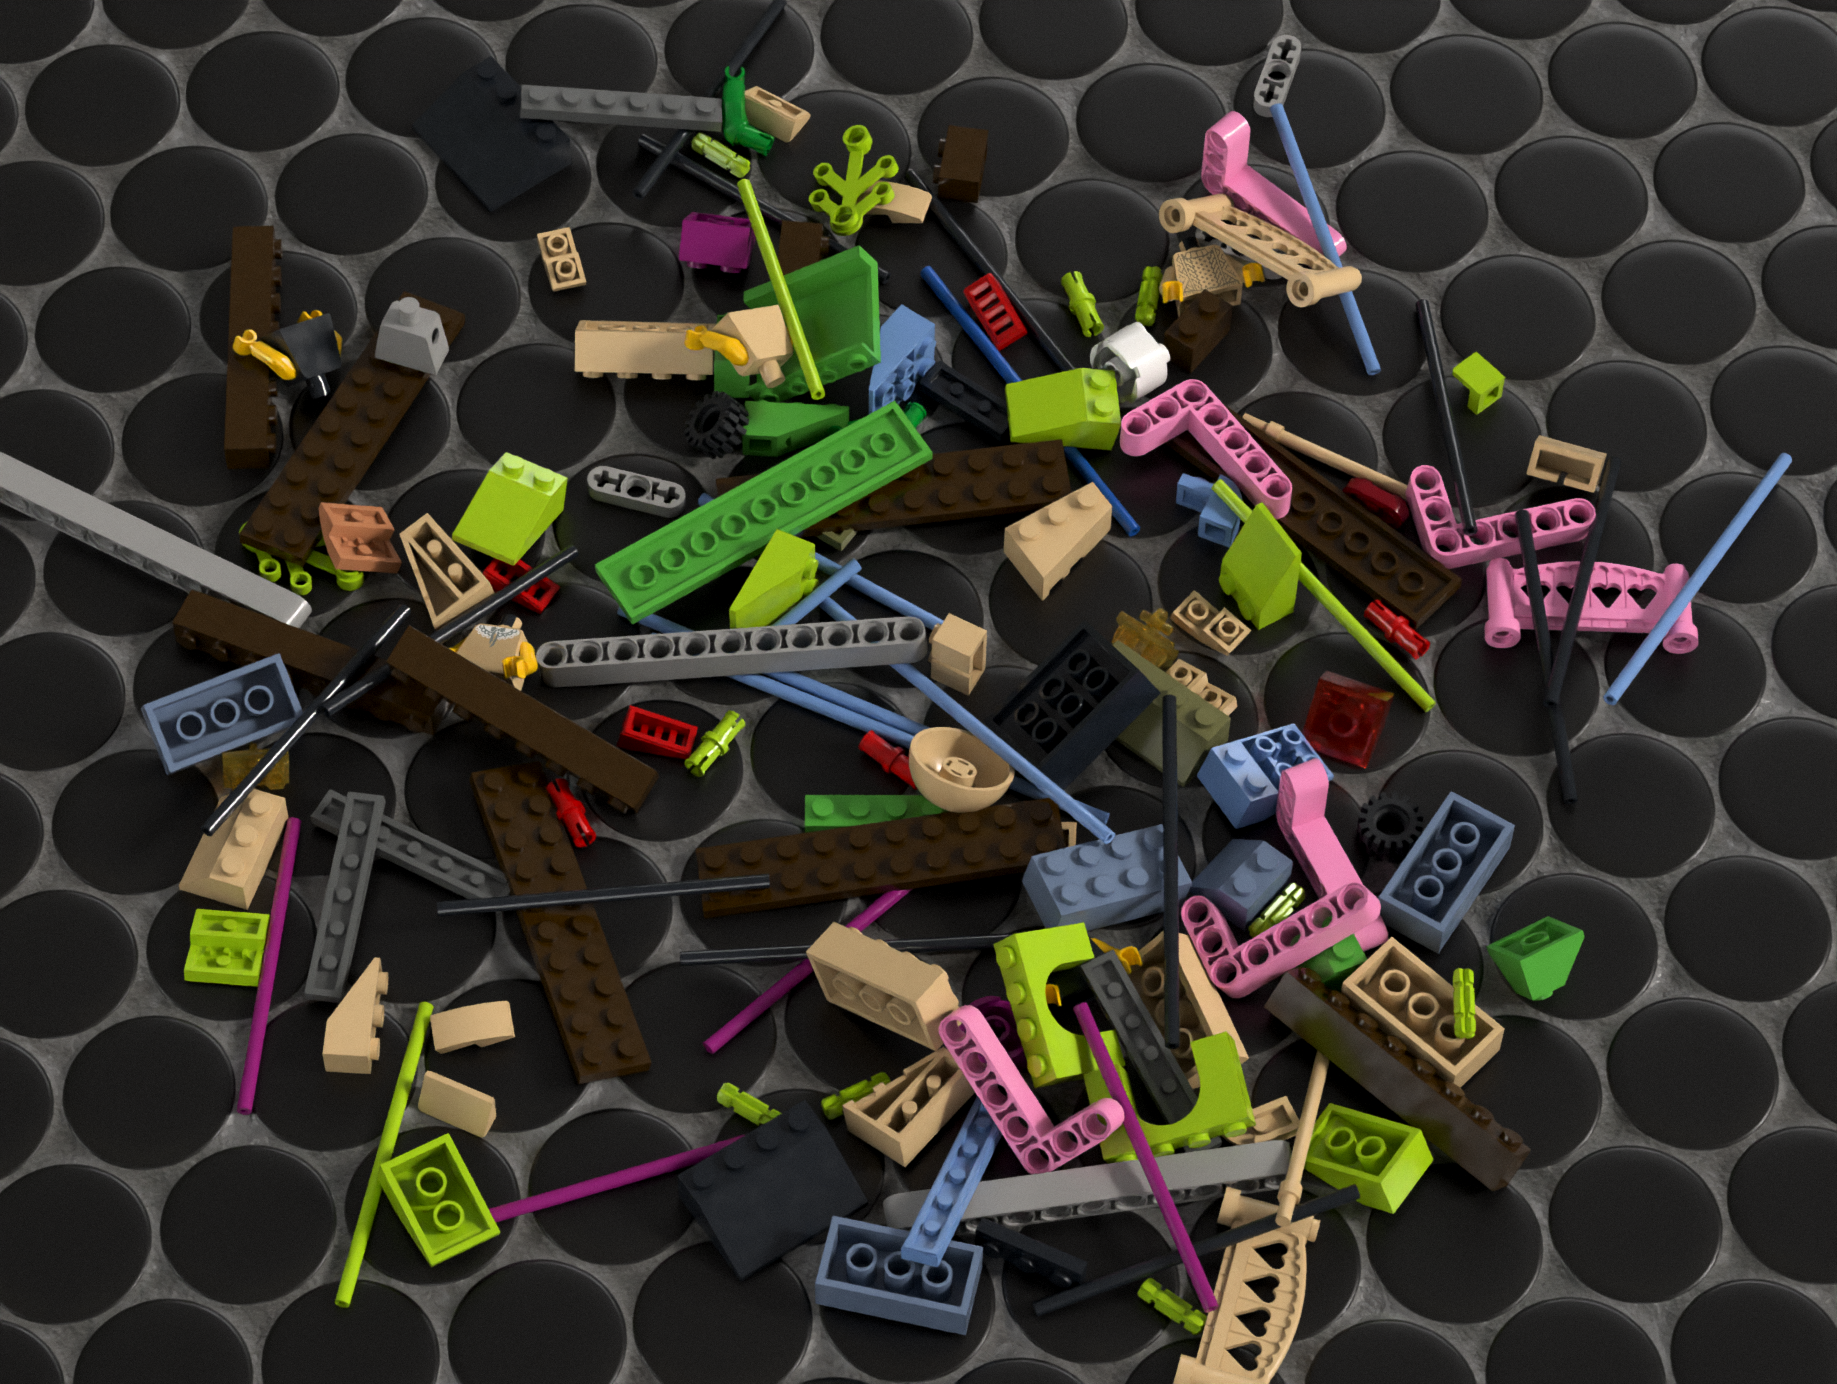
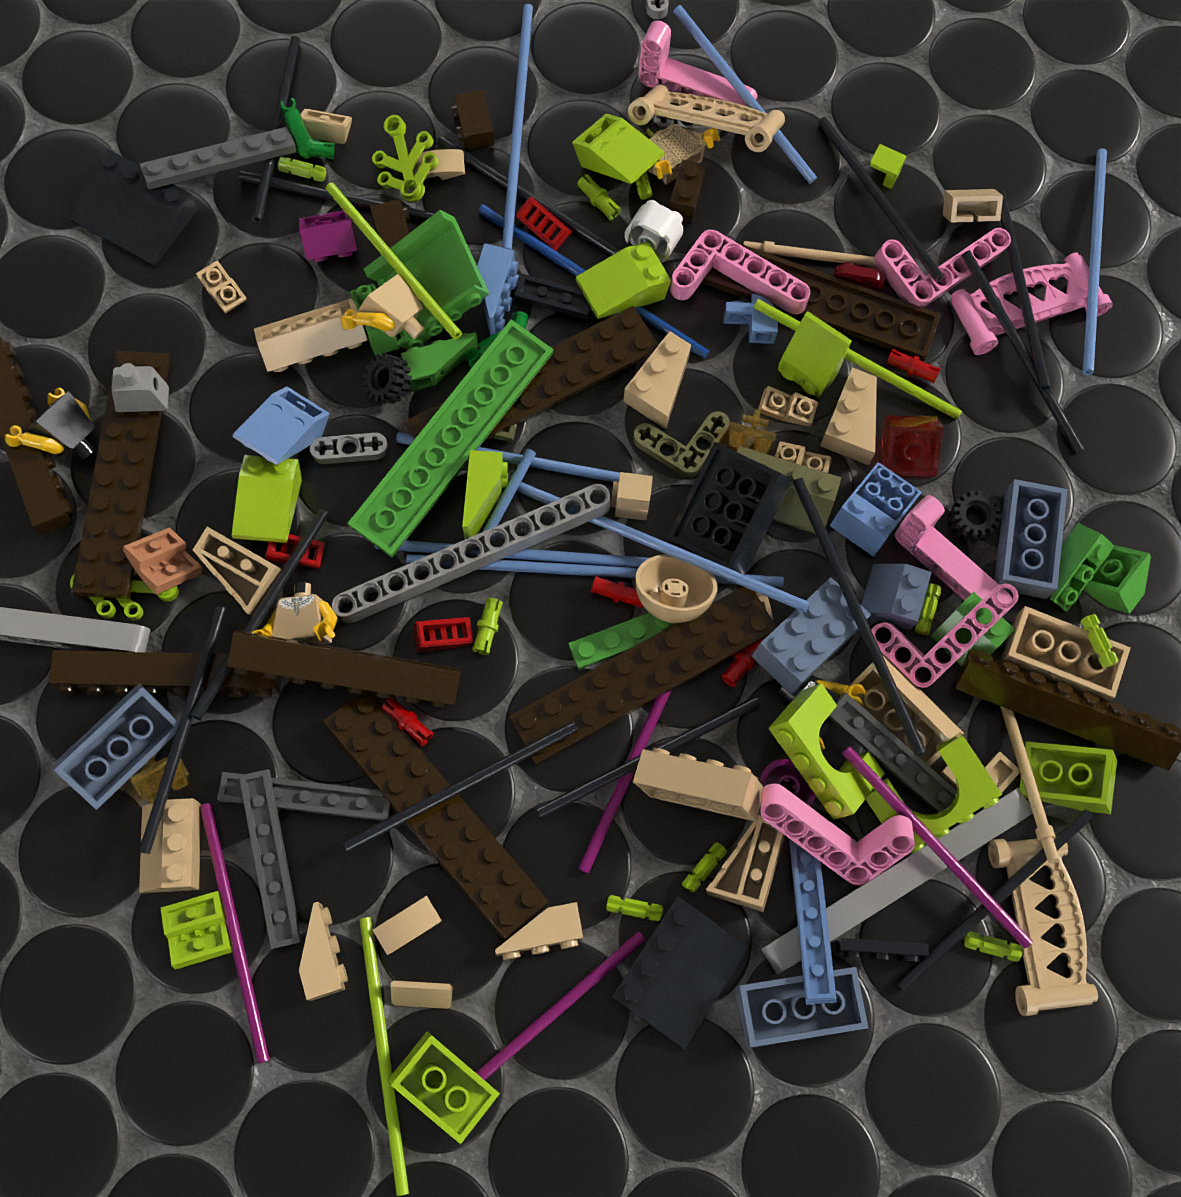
camera: 25 degrees left, 15 degrees up
none -> medium blue slope [233,387,330,465]
none -> tan slope [495,902,583,960]
none -> medium blue piece [502,4,533,250]
none -> lime slope [572,113,665,184]
none -> olive beam [633,411,730,478]
none -> red pin [721,639,764,687]
none -> tan wedge [820,367,877,465]
none -> bright green slope [1050,523,1114,612]

